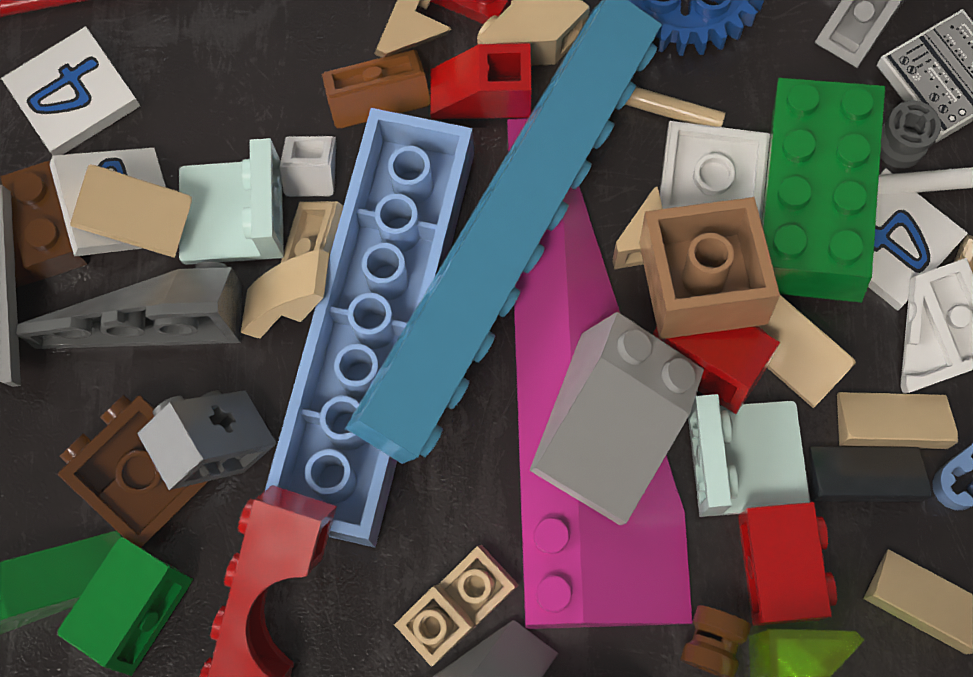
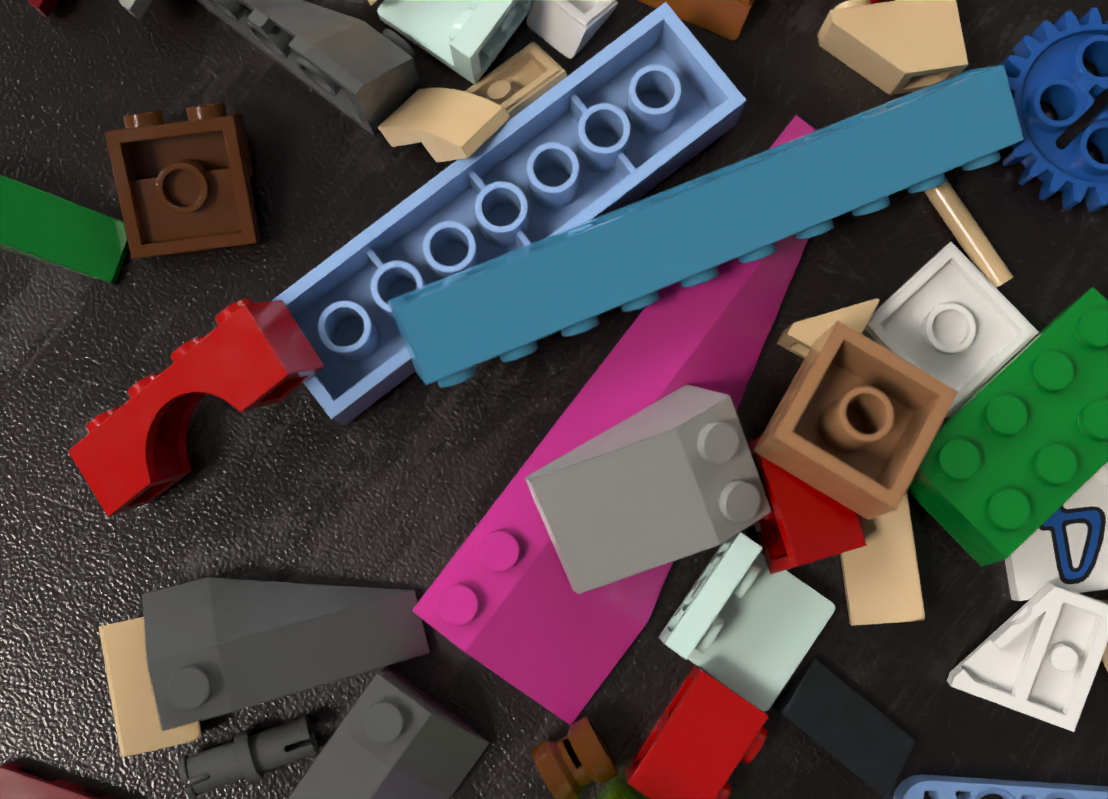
camera: 35 degrees right, 10 degrees up
green panel [58,538,194,676] -> none
dark grey brick [137,390,277,490] -> none
tan slope [394,545,519,667] -> none
red slope [431,43,531,119] -> none
tan slope [837,392,958,449] -> none

